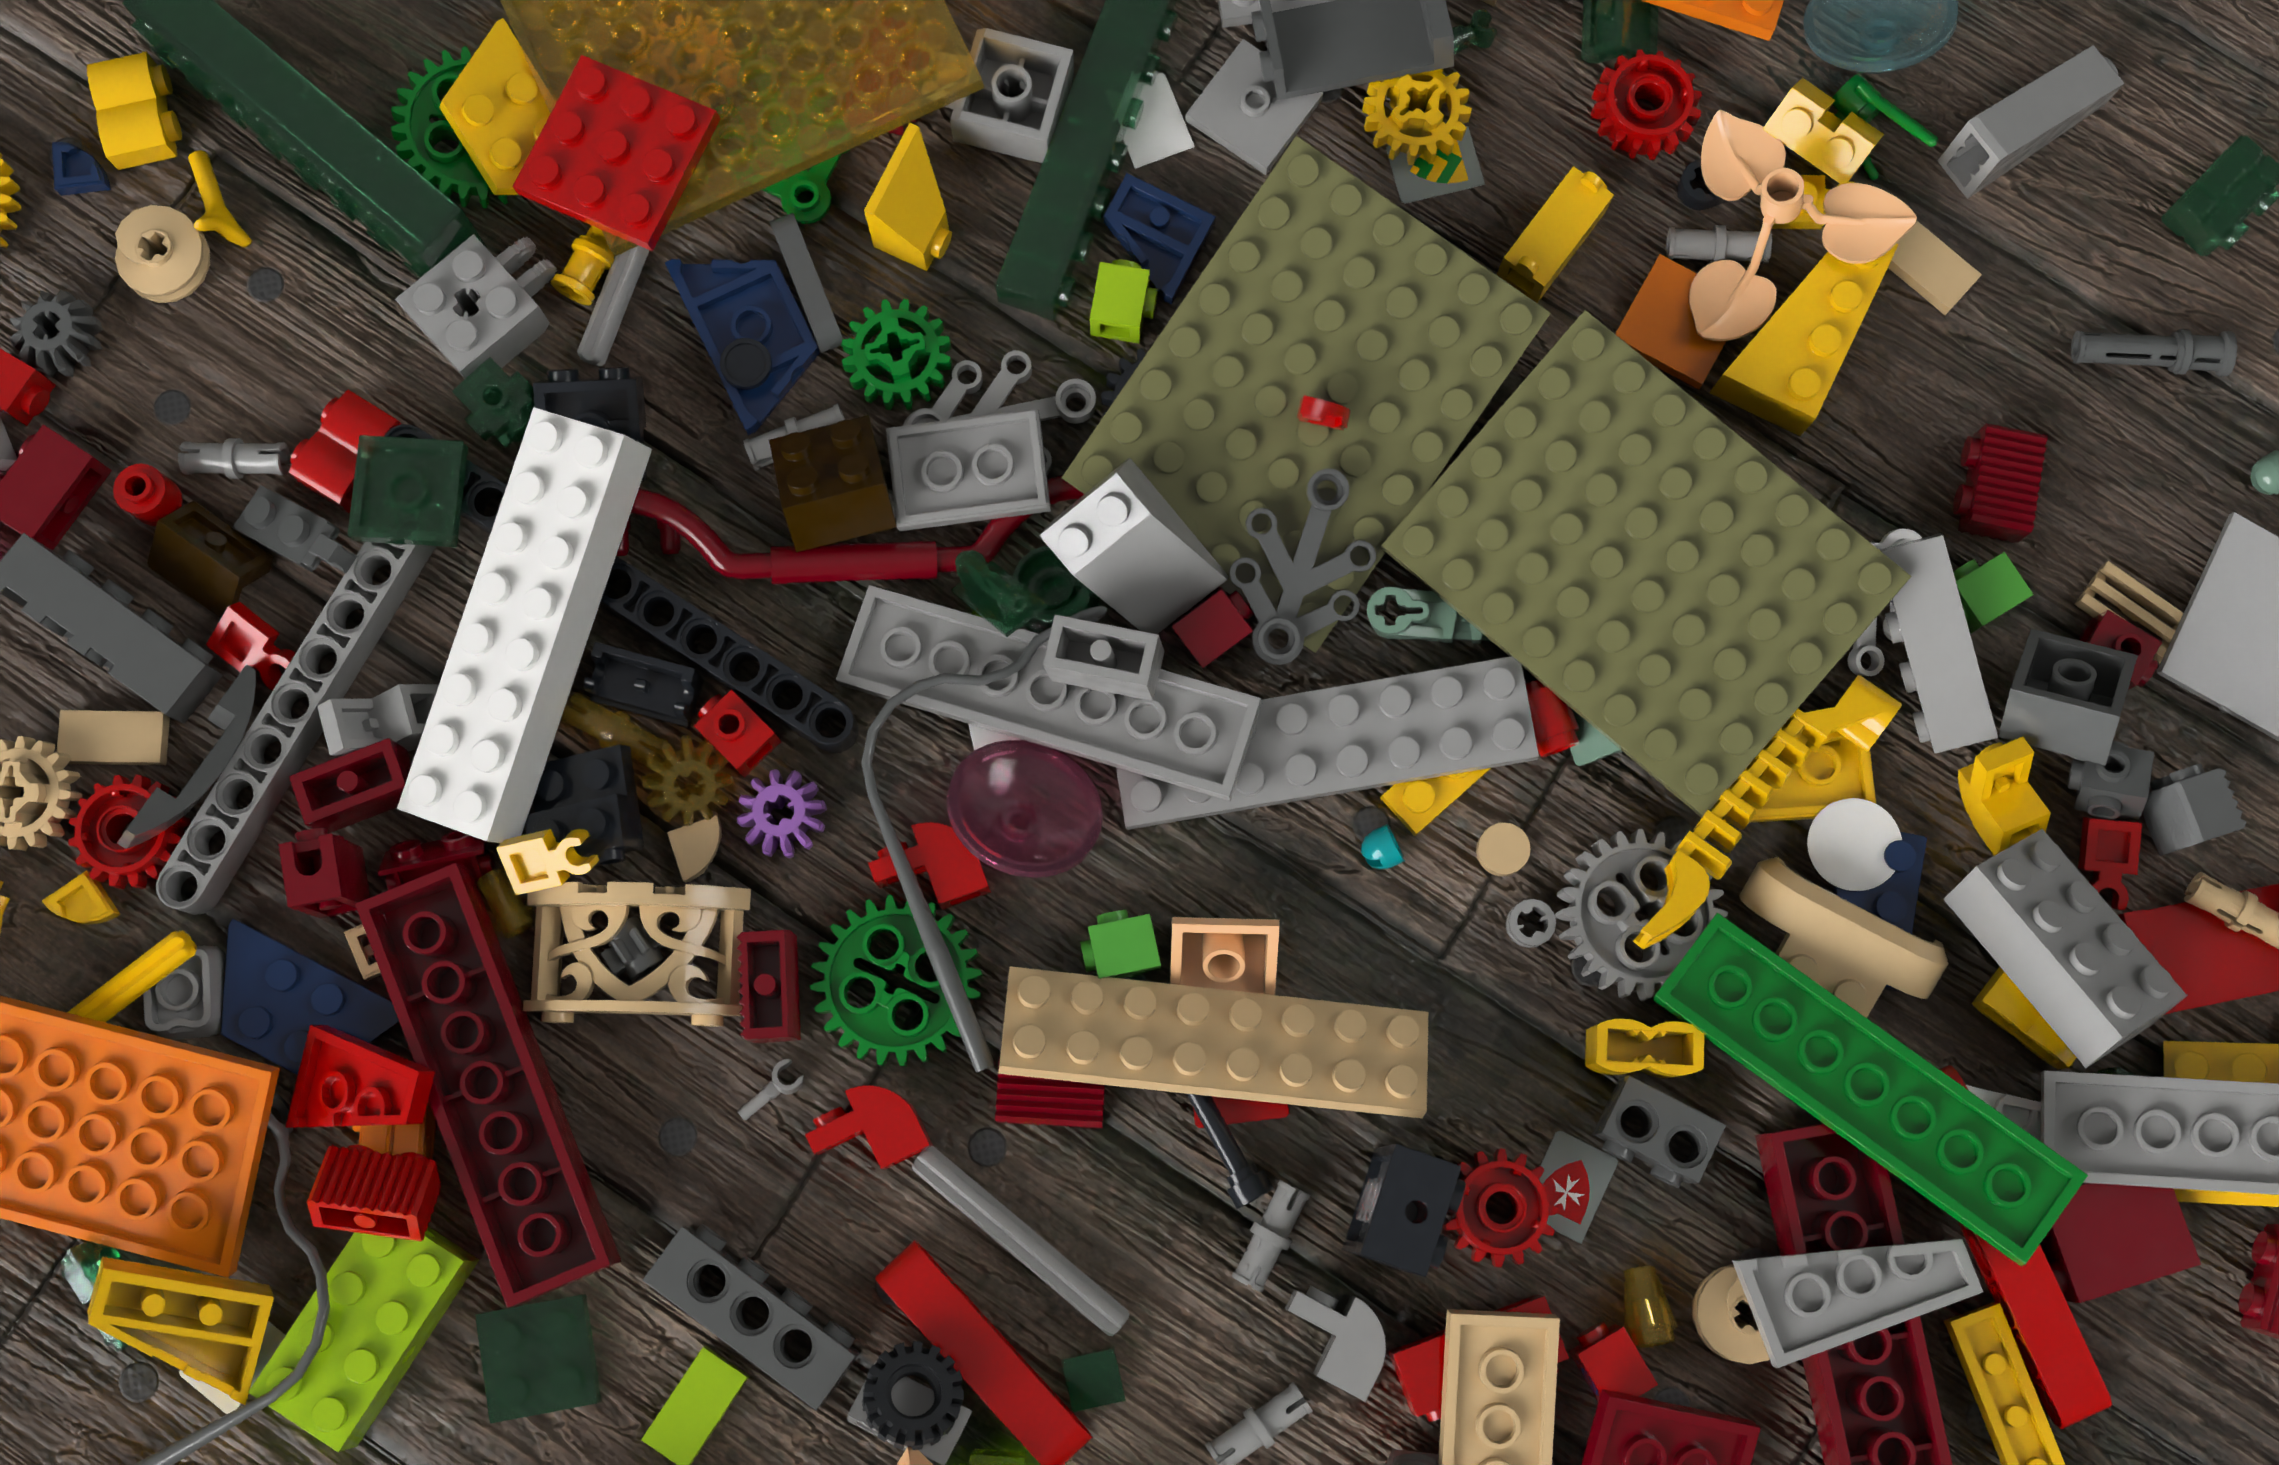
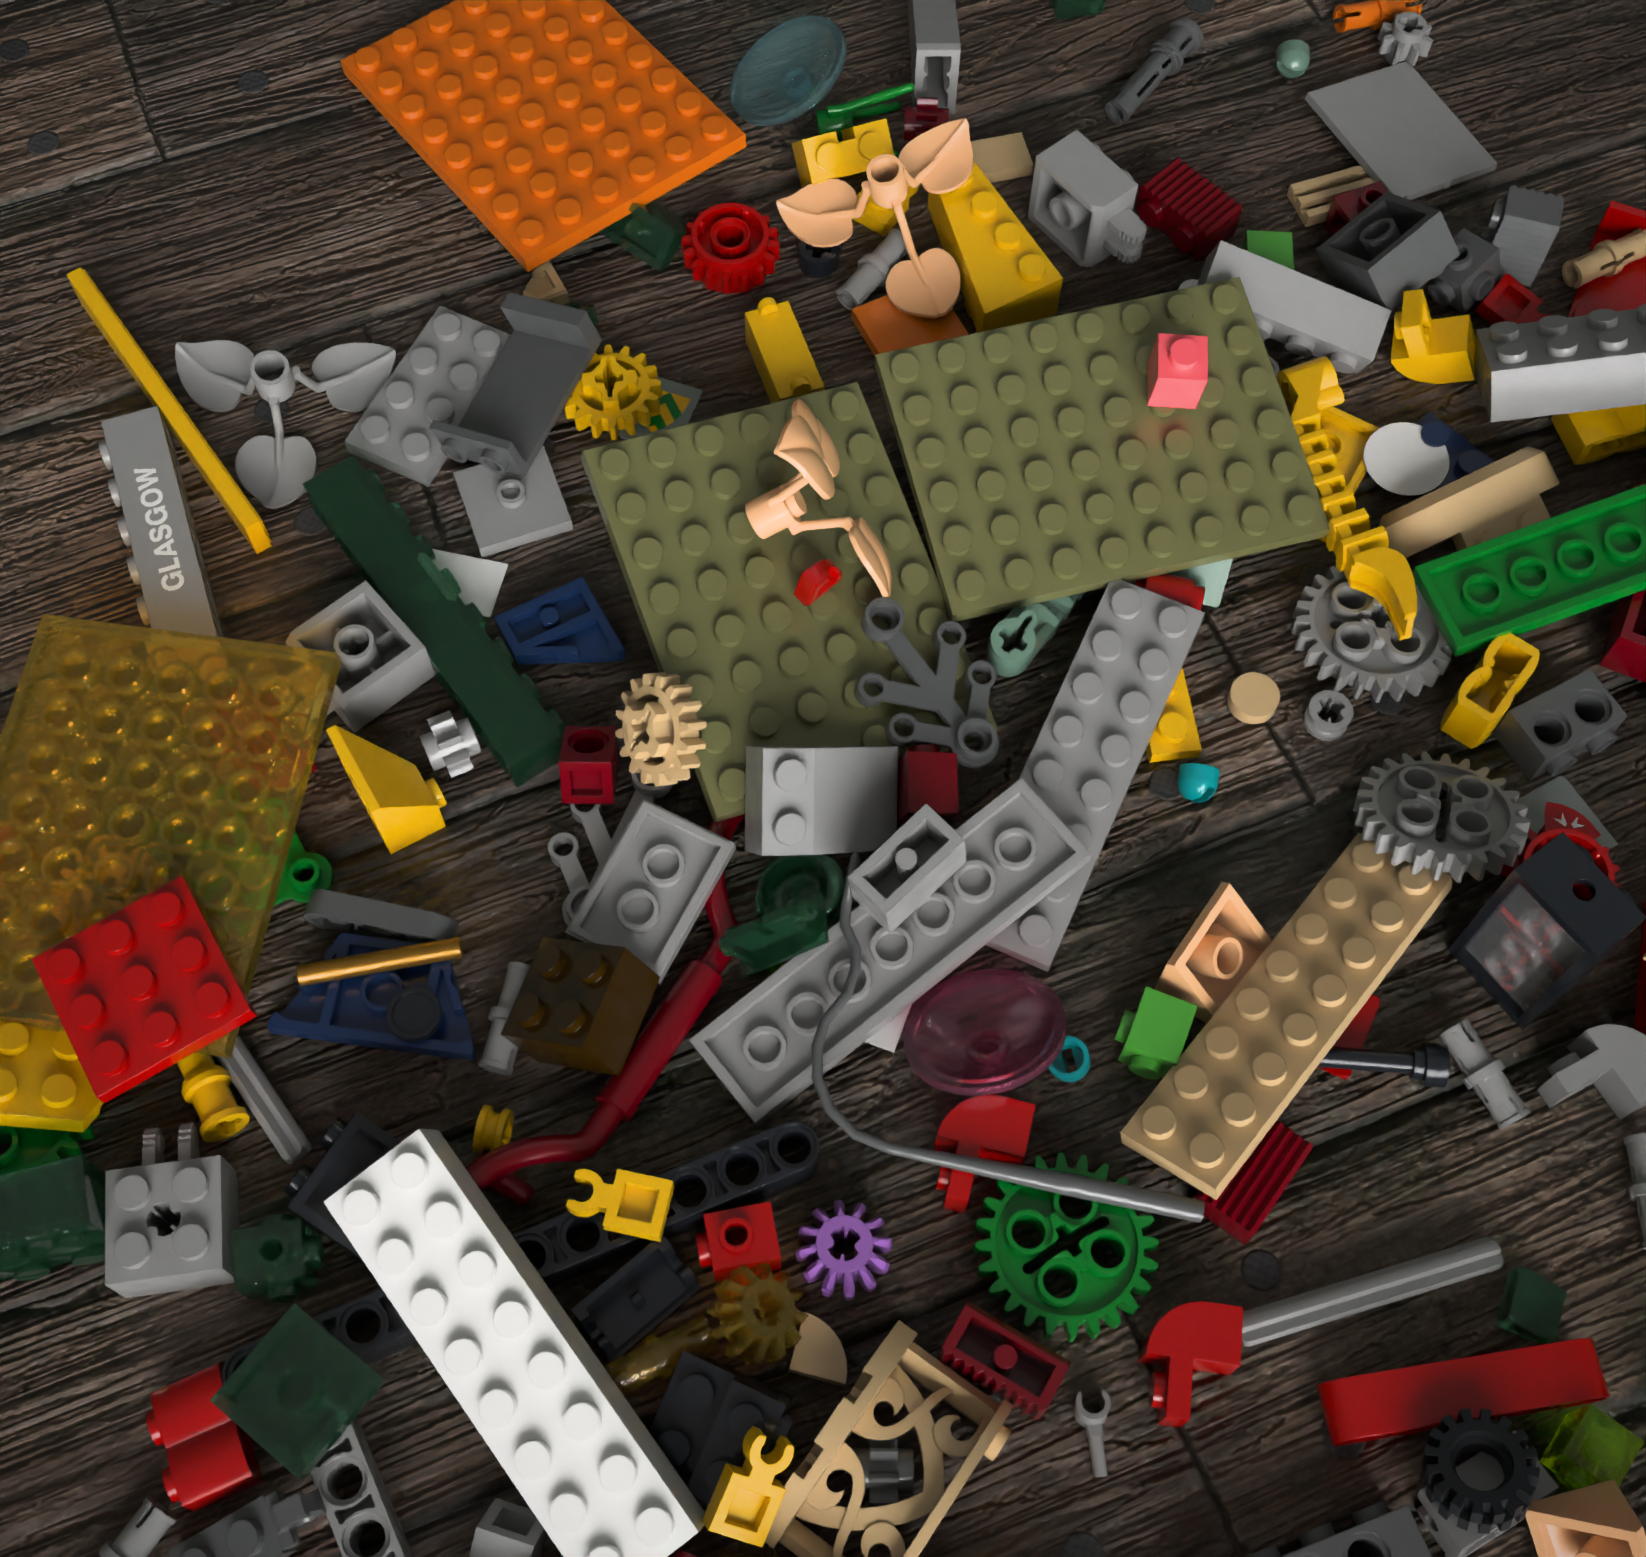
camera: 55 degrees left, 15 degrees down
green gear [842,298,952,410] -> none
lime brick [1090,259,1158,343] -> none
none -> pearl gold bar [297,937,463,986]
none -> light grey gear [419,710,481,778]
none -> yellow bush [473,1104,514,1155]
none -> dark red brick [559,726,619,804]
none -> yellow plate [566,1169,675,1242]
none -> tan gear [615,672,707,787]
none -> light nougat plant [745,399,892,598]
none -> dark red gear [904,97,949,141]
none -> light grey hinge [1027,130,1147,267]
none -> teal hinge [1046,1036,1091,1082]
none -> coral brick [1147,333,1208,409]
none -> light grey gear [1353,752,1531,883]

